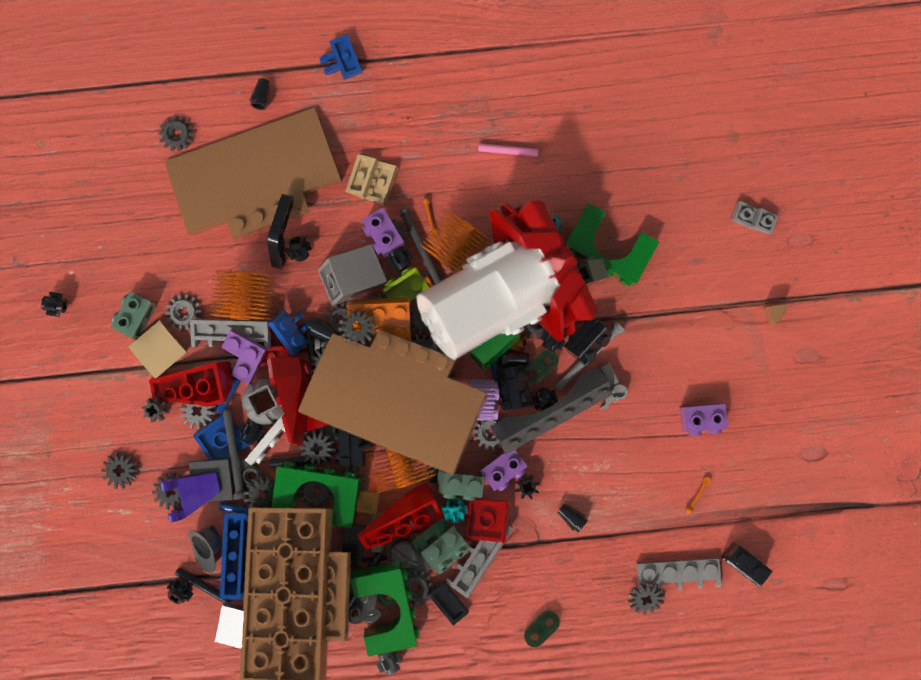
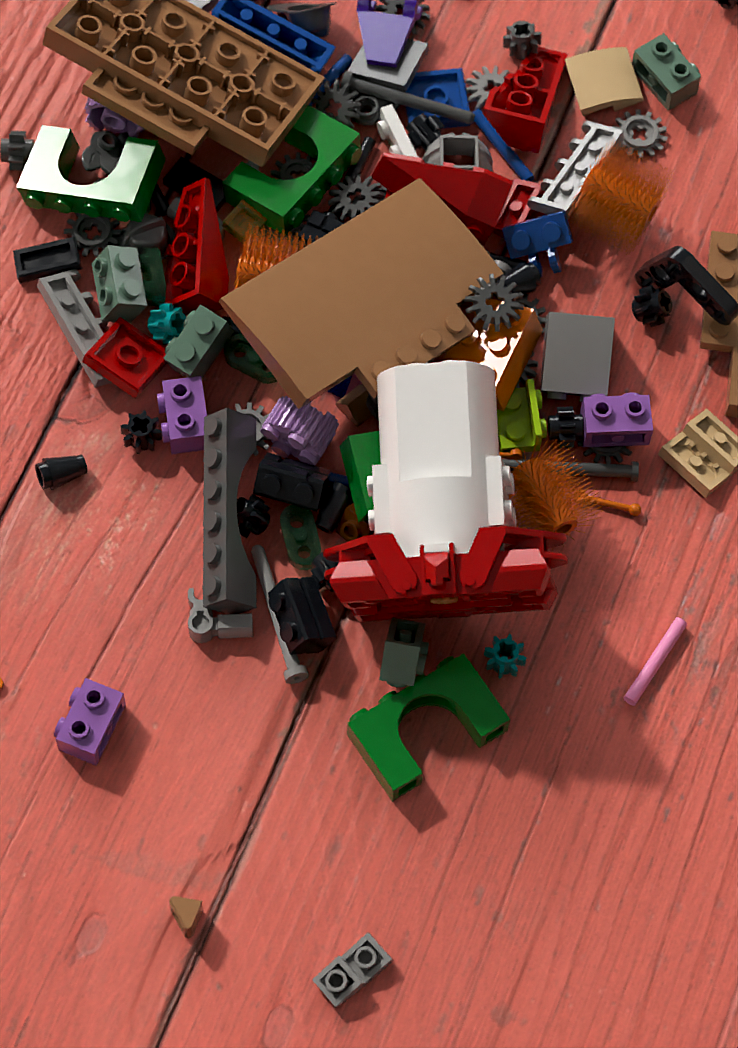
camera: 115 degrees right, 20 degrees down
medium lavender plate [222,329,268,385] -> none

